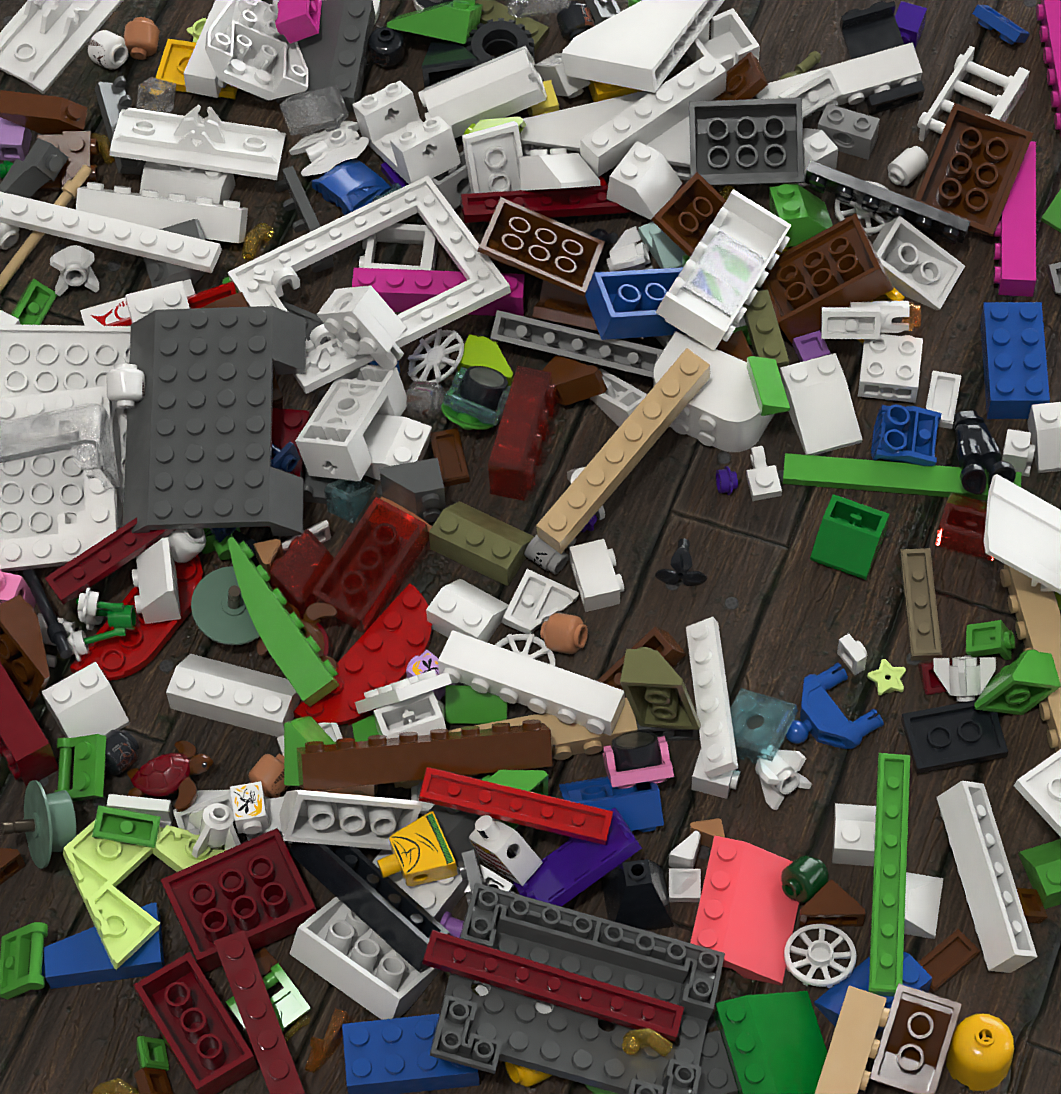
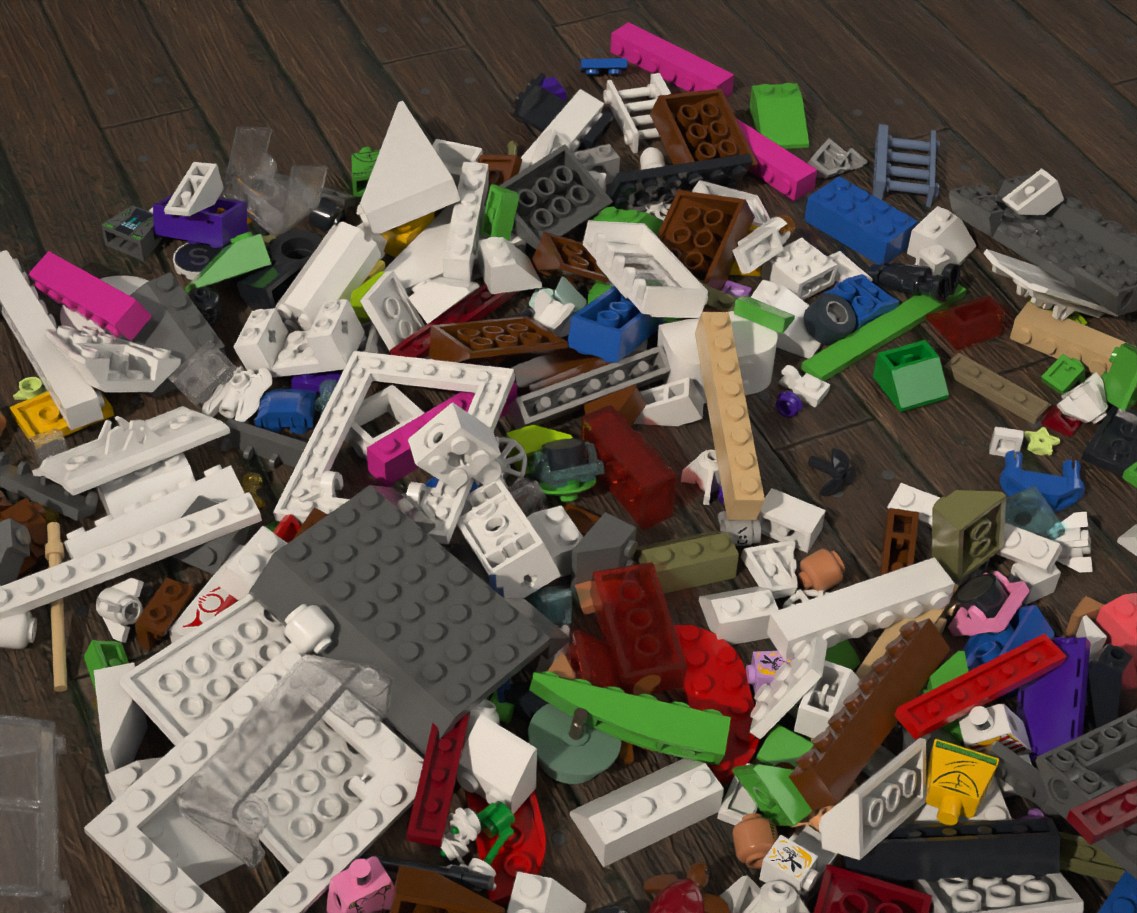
camera: 50 degrees left, 15 degrees down
none -> reddish brown bracket [135,578,194,650]
none -> bright green slope [480,184,520,241]
none -> black wheel [803,293,856,346]

